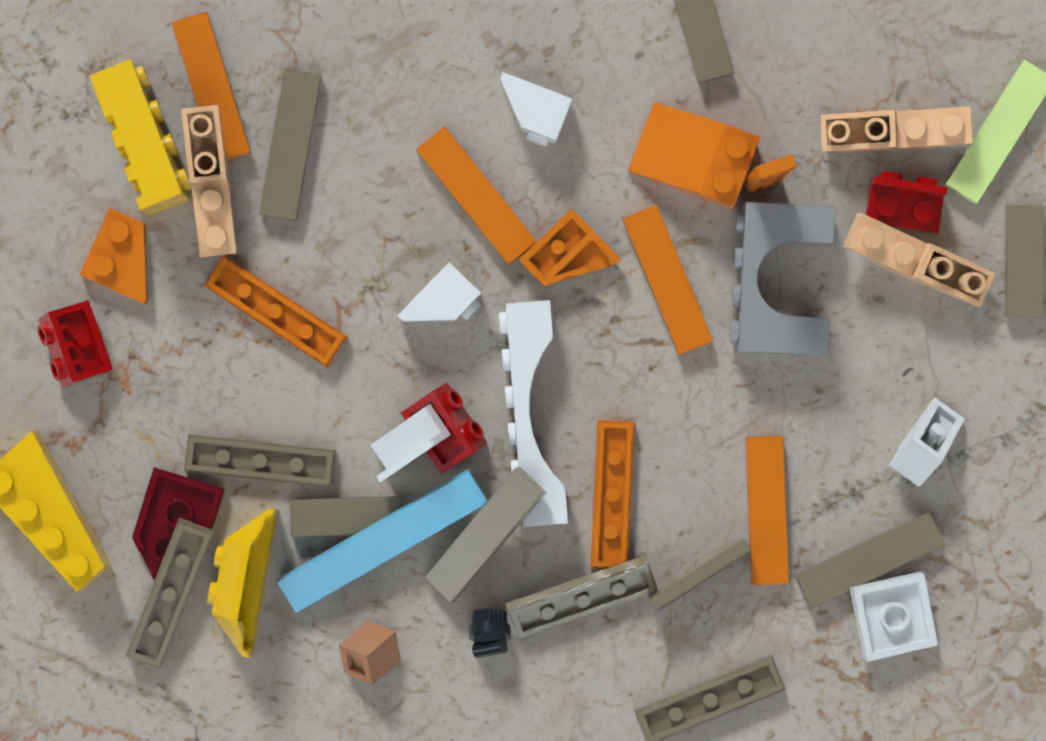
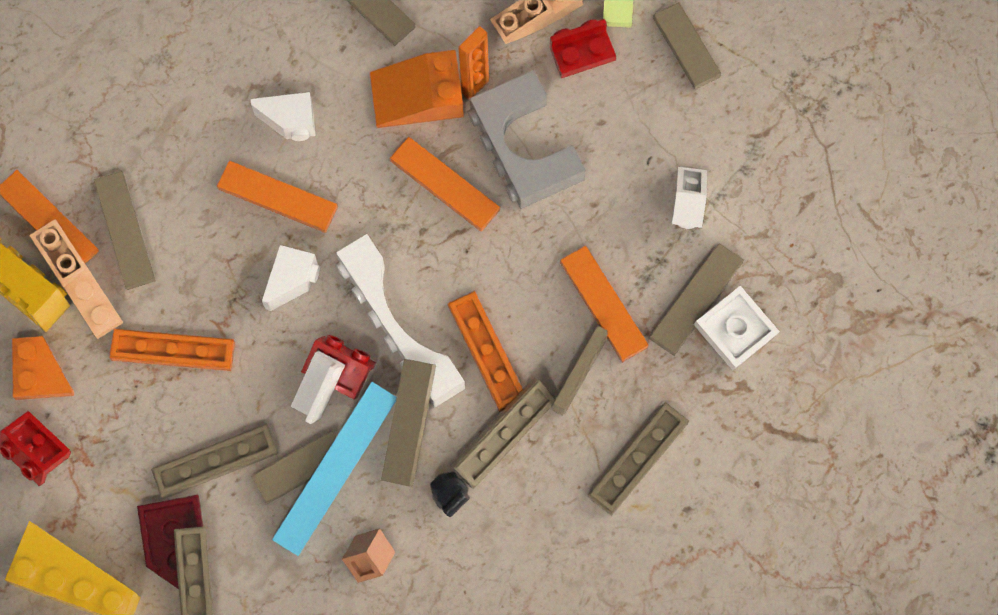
camera: 25 degrees left, 15 degrees down
yellow wedge [207,508,278,658] -> none
orange wing [518,208,621,287] -> none
light nougat slope [843,213,996,307] -> none

